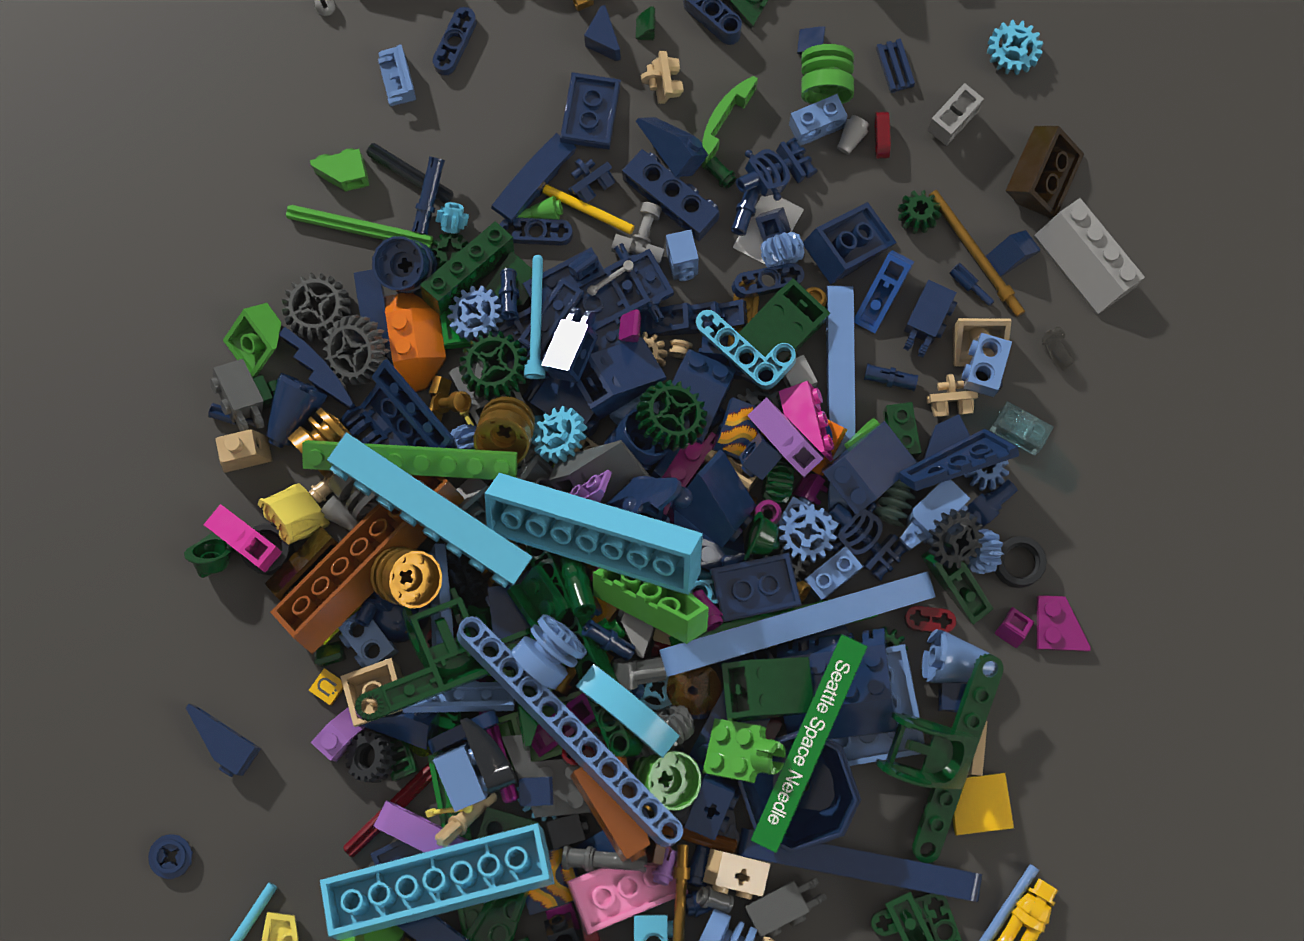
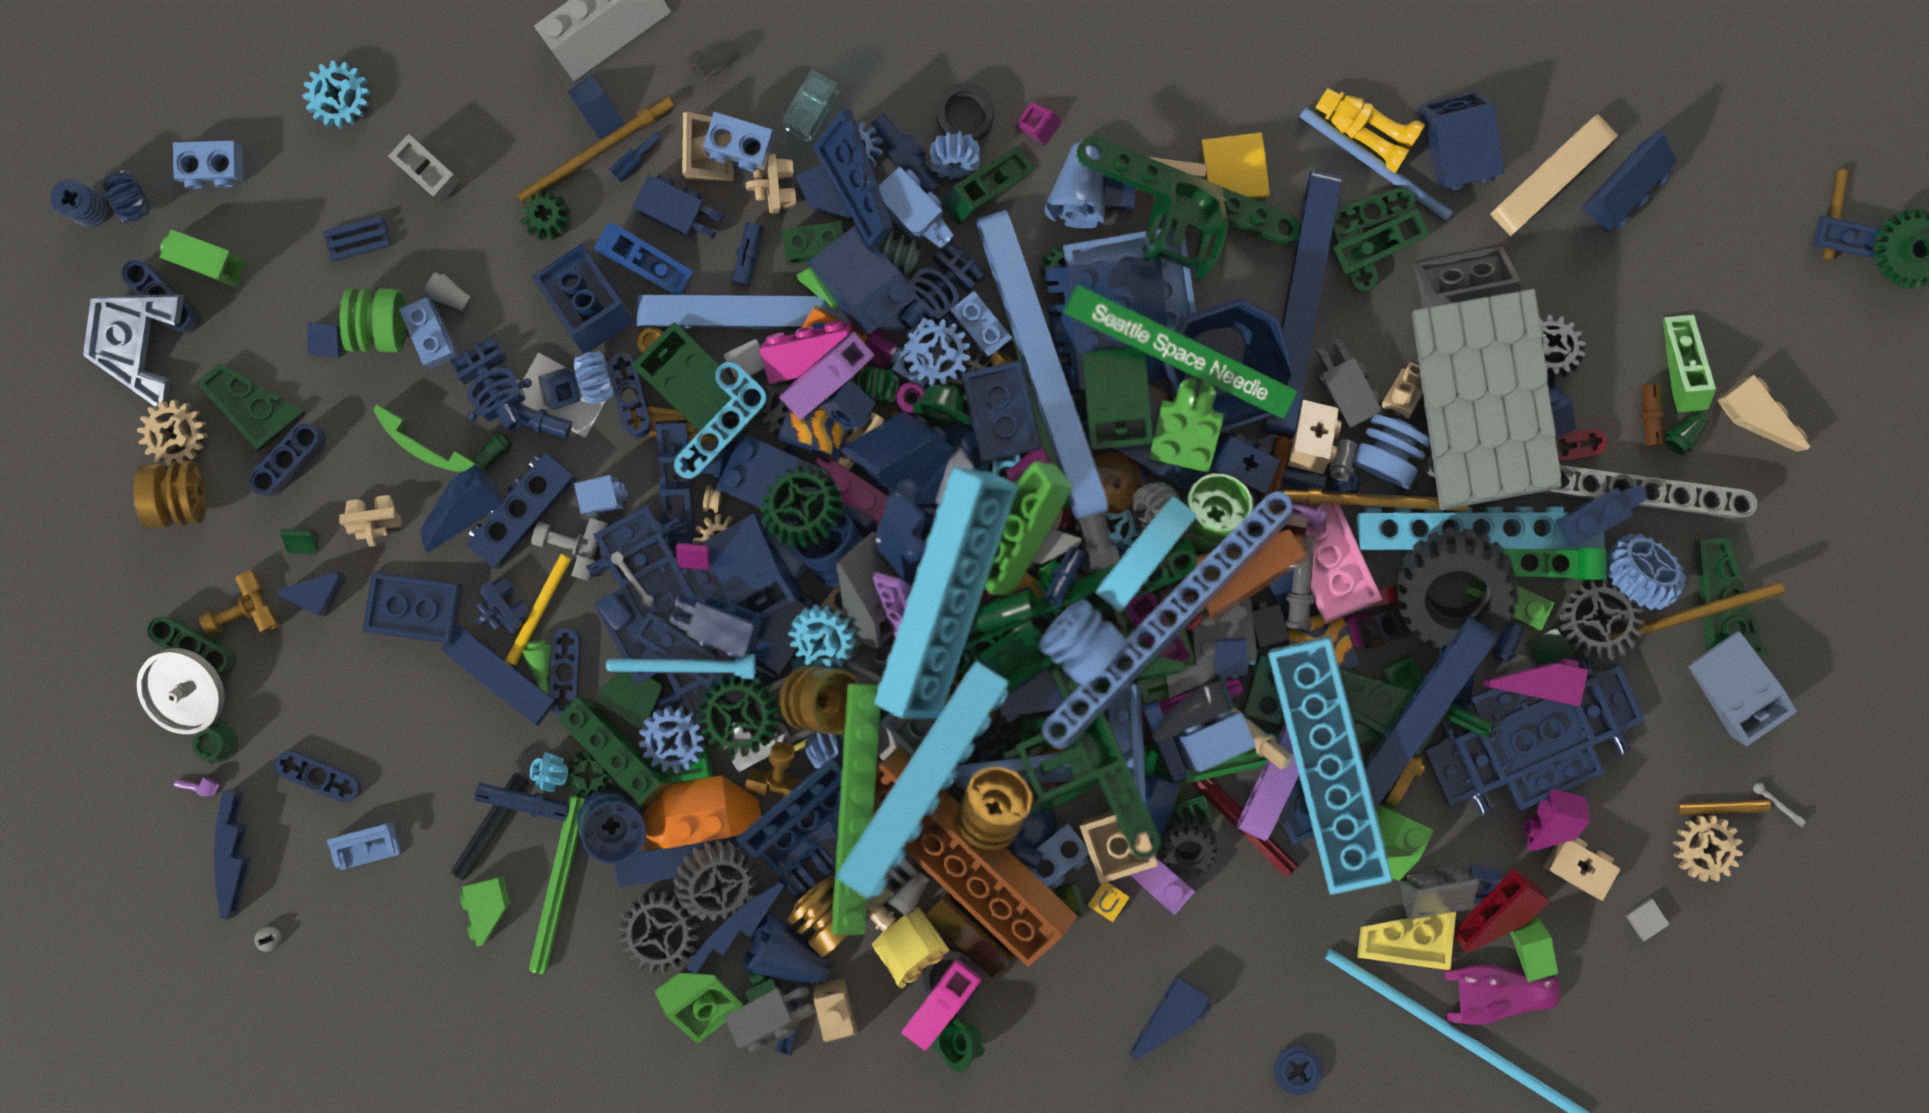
camera: 95 degrees left, 10 degrees up
light yellow hinge [425,805,473,817] -> none
dark blue pin [498,268,519,320] -> none
dark red beam [874,112,891,159] -> none
dark red beam [904,606,956,633] -> none
black gear [927,509,984,568] -> none
dark brown slope [1006,126,1084,219] -> none
magenta wing [1037,595,1091,652] -> none

